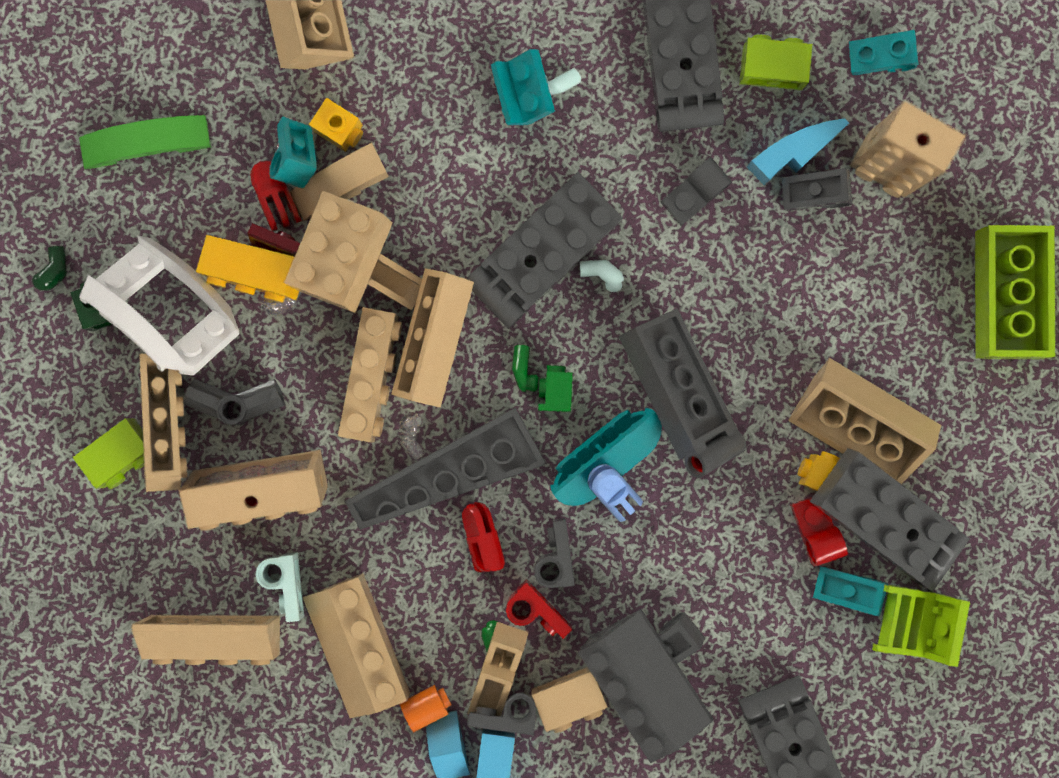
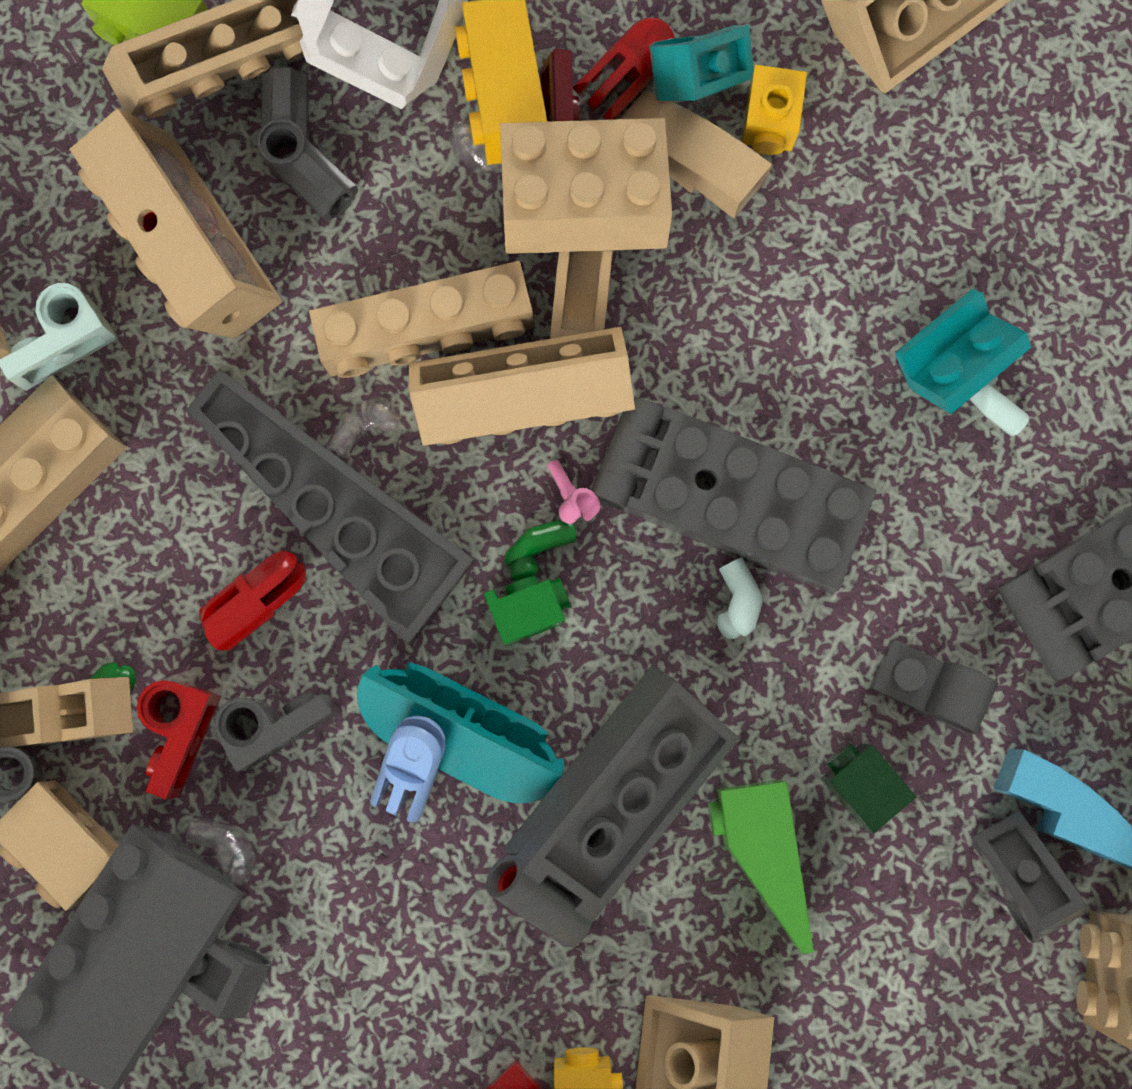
camera: 70 degrees right, 5 degrees down
none -> clear arm [186,815,256,886]
none -> bright pink hand [547,460,600,524]
none -> bright green slope [708,780,814,954]
none -> dark green brick [820,743,916,833]

